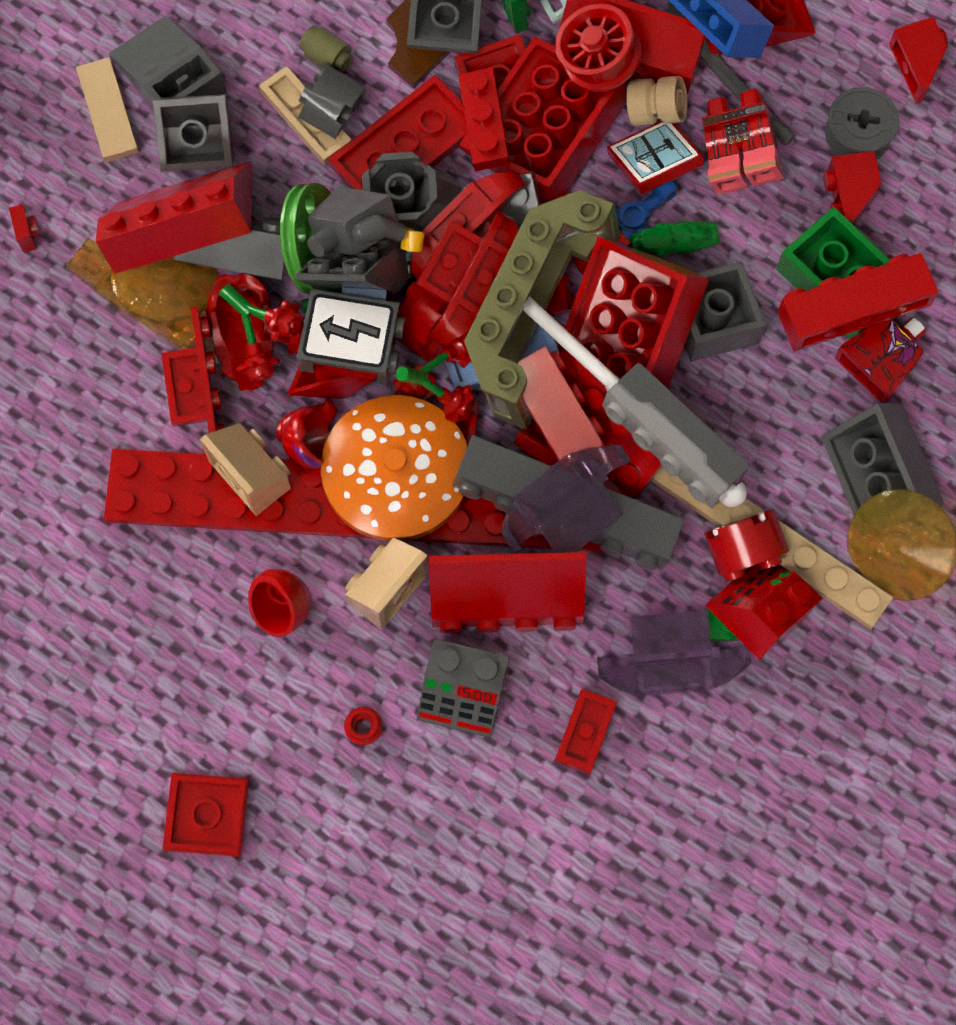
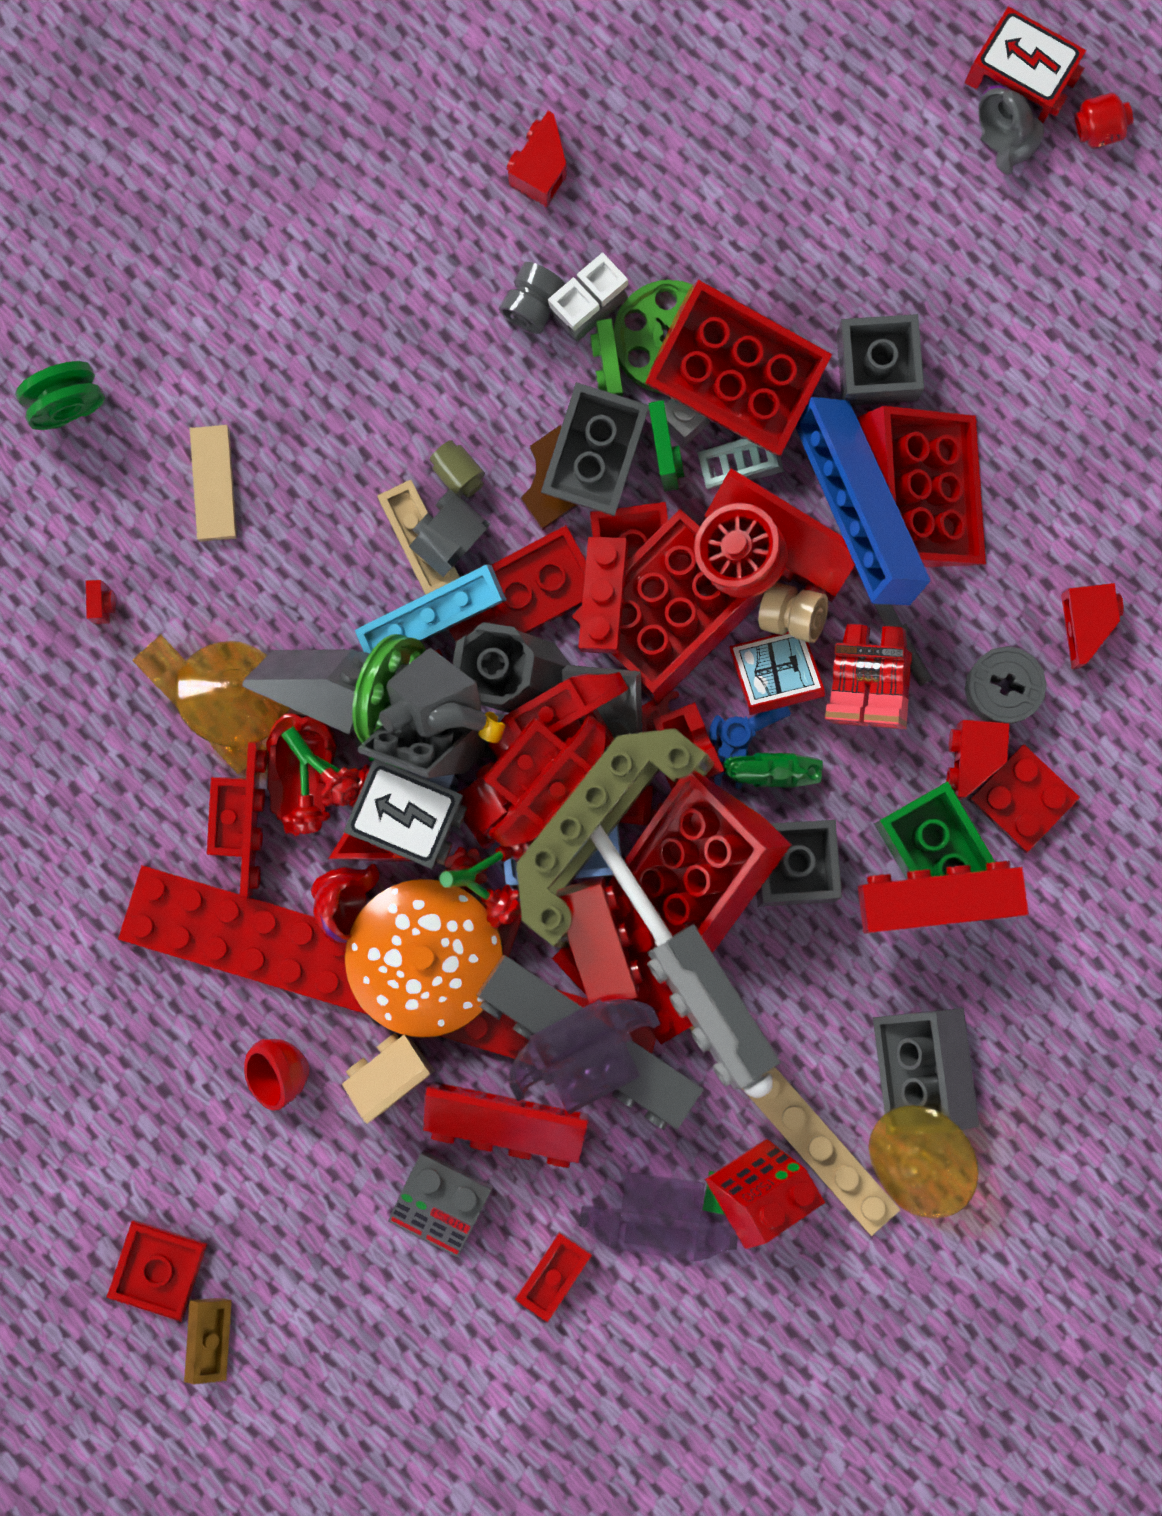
camera: 15 degrees right, 10 degrees up
red slope [95,161,253,274] -> none
dark grey slope [109,16,227,110] -> none
dark grey slope [152,94,234,172] -> none
tan slope [200,423,291,516] -> none
red plate [344,707,383,746] -> none
red cylinder [704,509,789,582] -> none
red torso [835,317,926,403] -> none
none -> pearl gold plate [184,1298,232,1385]
none -> medium azure plate [355,565,507,653]
none -> red plate [969,744,1080,853]

